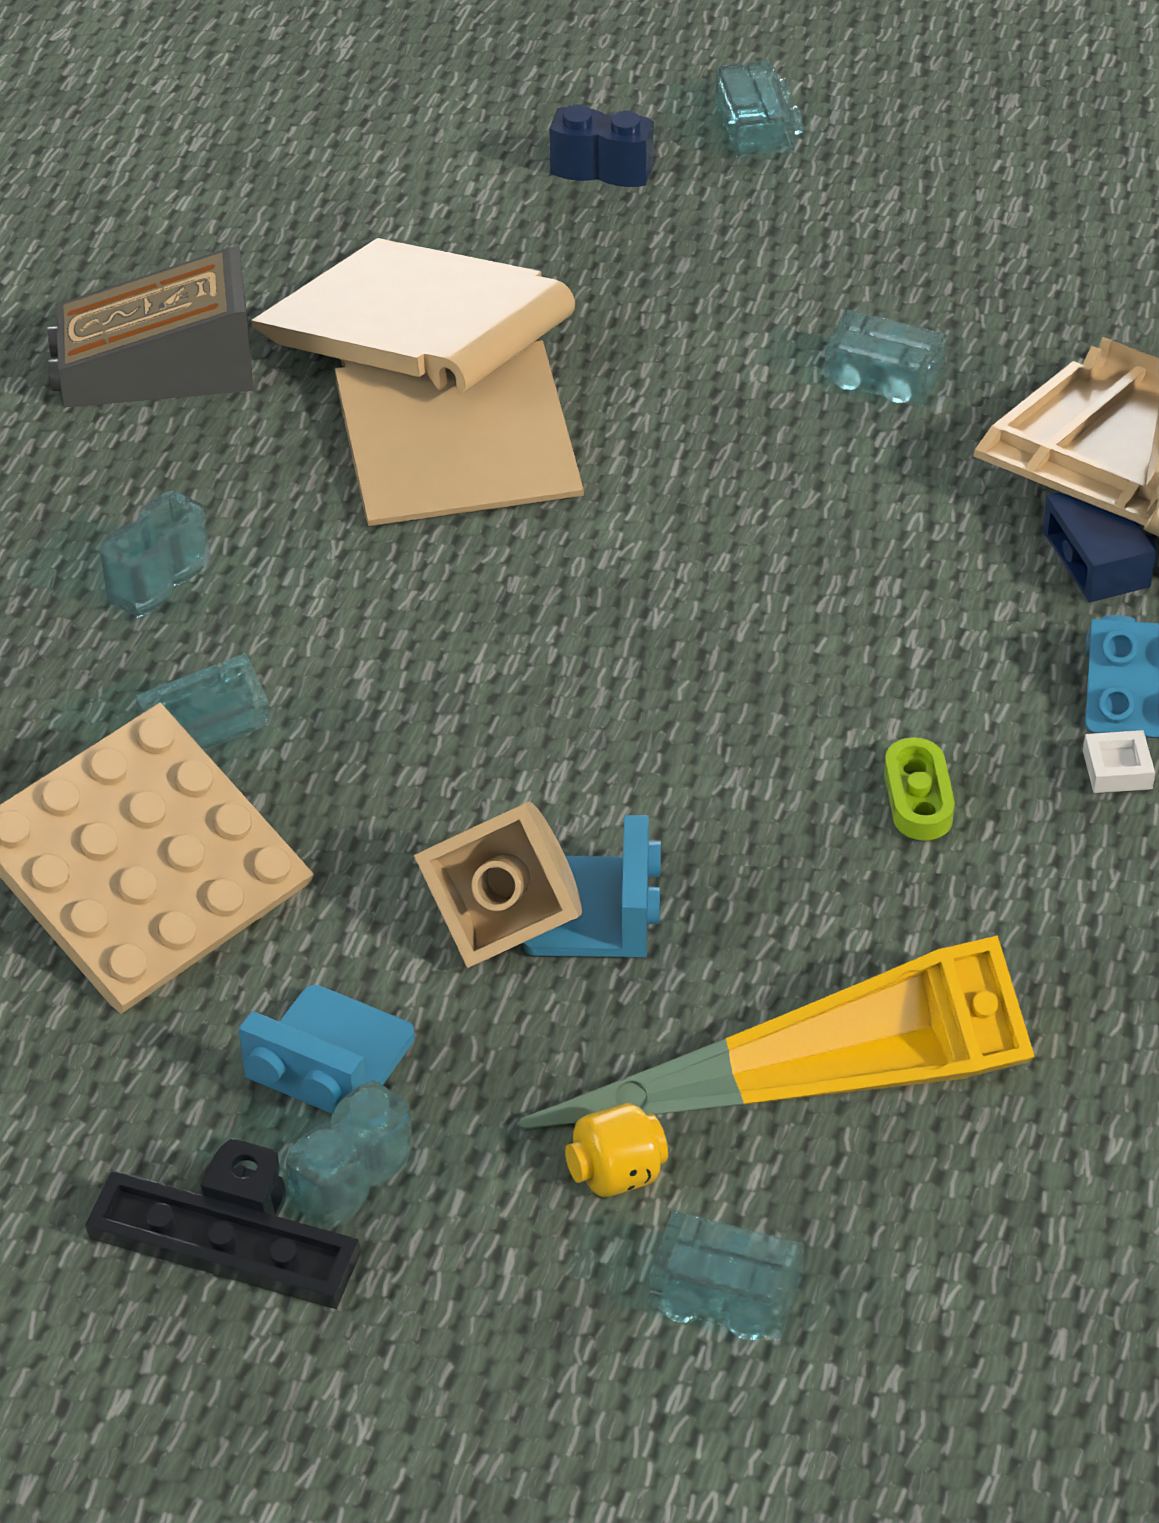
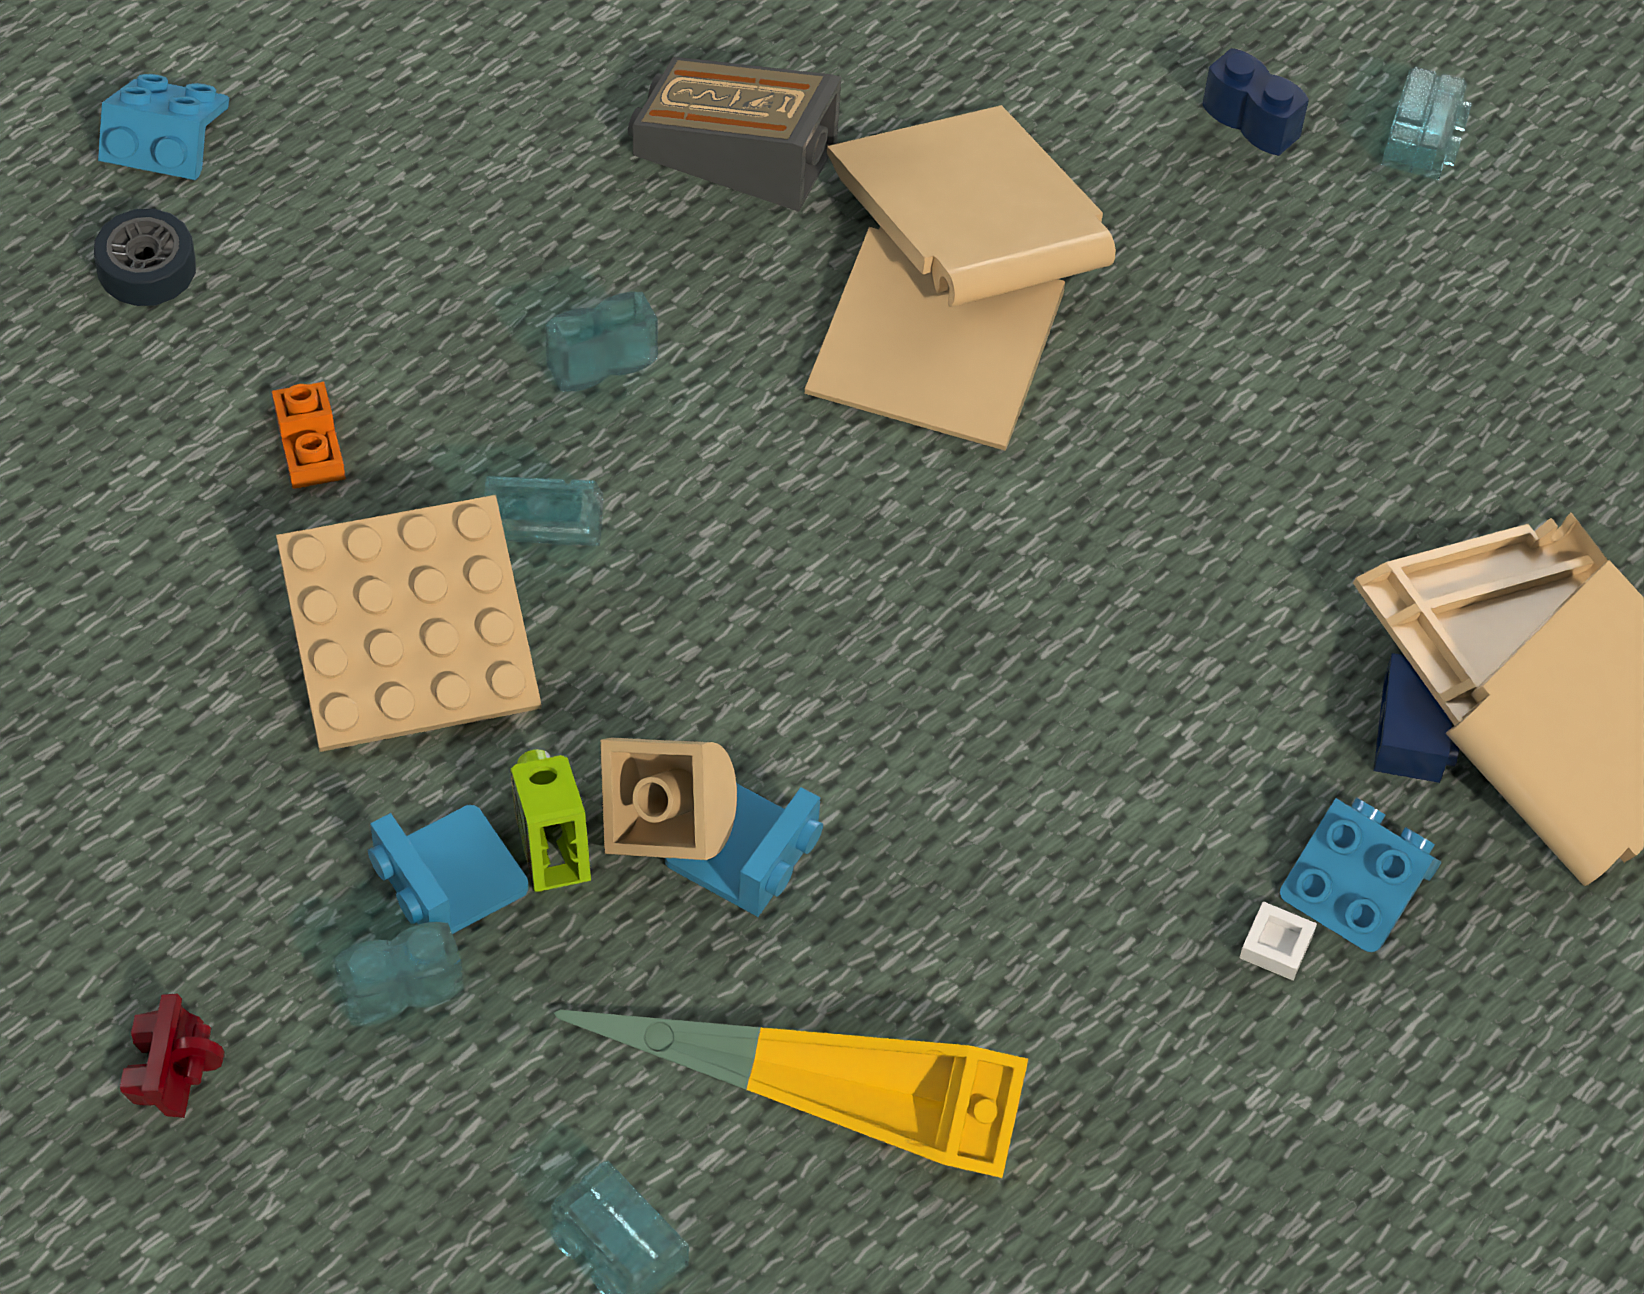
camera: 25 degrees right, 10 degrees up
black plate [85,1139,361,1310] -> none
yellow head [565,1103,668,1198] -> none
clear light blue brick [824,309,947,406] -> none
lime plate [884,737,955,841] -> none
none -> dark red hips [120,993,225,1118]
none -> lime torso [510,749,591,892]

